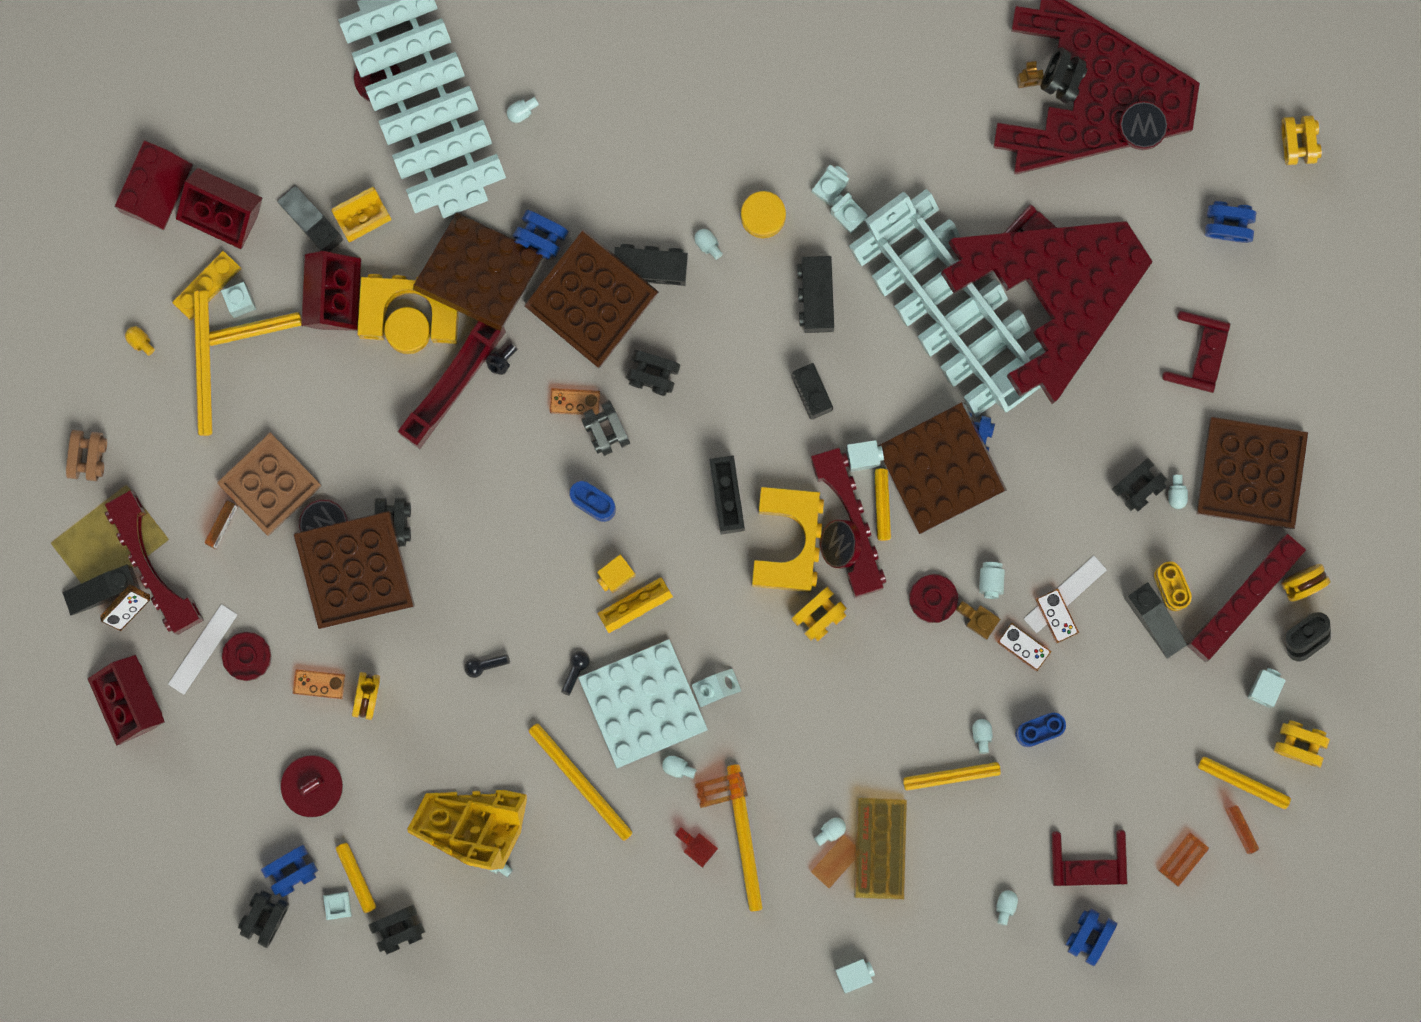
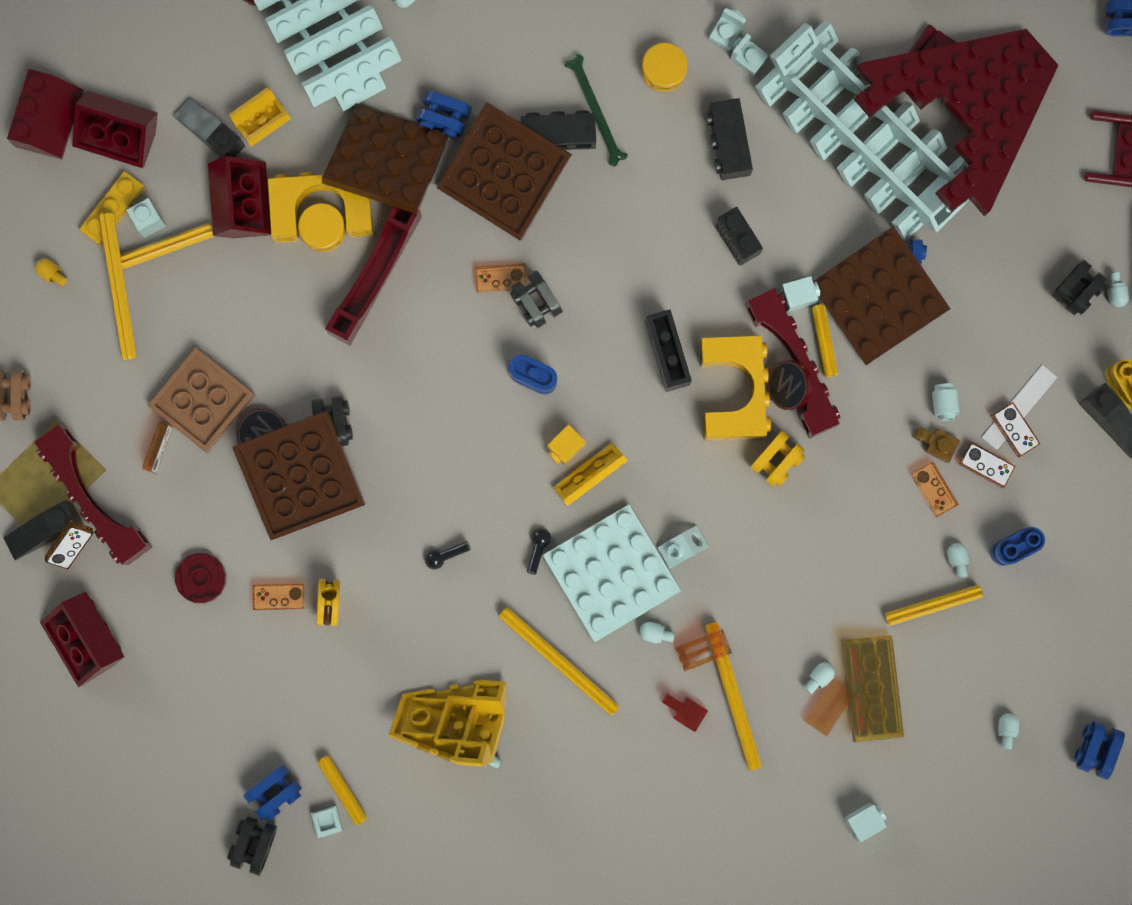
camera: 15 degrees left, 0 degrees up
white sticker [168,604,237,695] -> none
dark red shield [281,755,343,818] -> none
pearl dark grey brick [368,905,425,955] -> none
black plate [486,343,518,375] -> none
pearl dark grey brick [626,350,681,396] -> none
light aqua cylinder [694,229,723,260] -> none
dark red tile [909,574,958,623] -> none
dark red plate [1051,830,1128,886] -> none
none -> clear green piece [564,54,628,167]
none -> clear orange tile [910,461,959,517]

